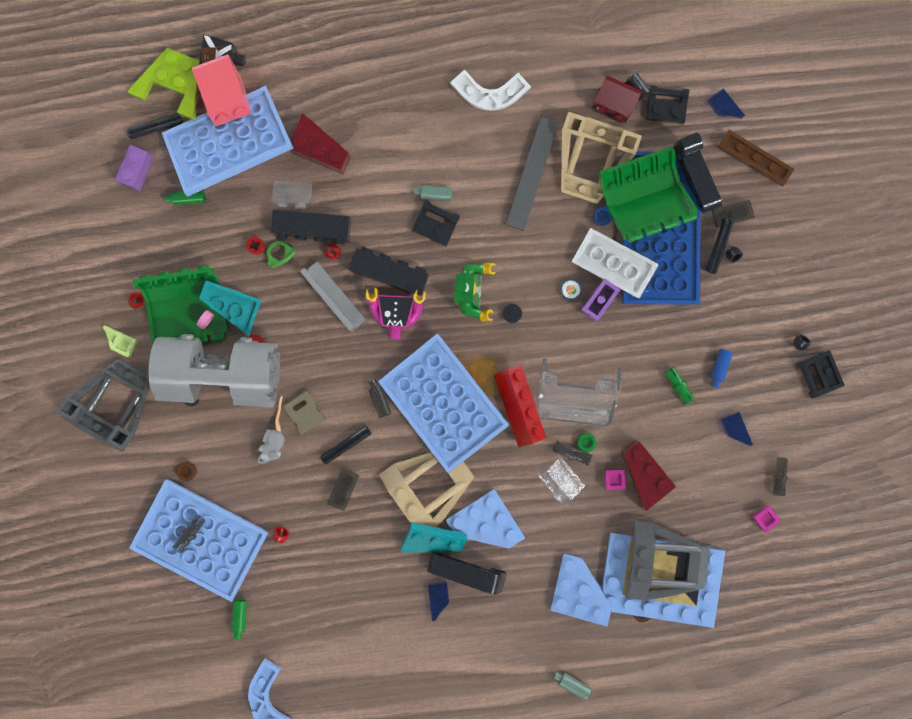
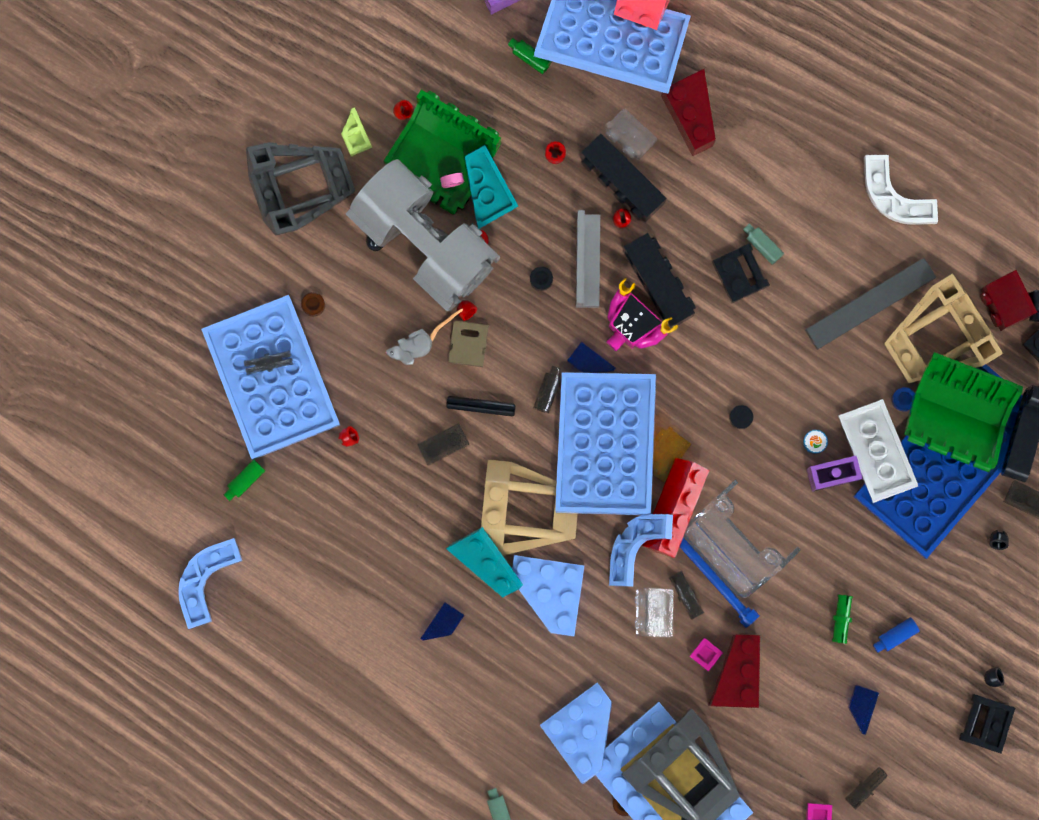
camera: 40 degrees right, 5 degrees down
bright green piece [267,241,296,268] -> none
black beam [427,552,507,595] -> none
green torso [454,263,496,322] -> none
green tile [577,433,597,452] -> none
black axle [706,218,734,274] -> none
none -> red hinge [457,300,477,321]
none -> black tile [530,267,553,291]
none -> clear blue tile [567,342,616,373]
none -> light blue plate [609,514,673,587]
none -> blue piece [680,537,760,628]

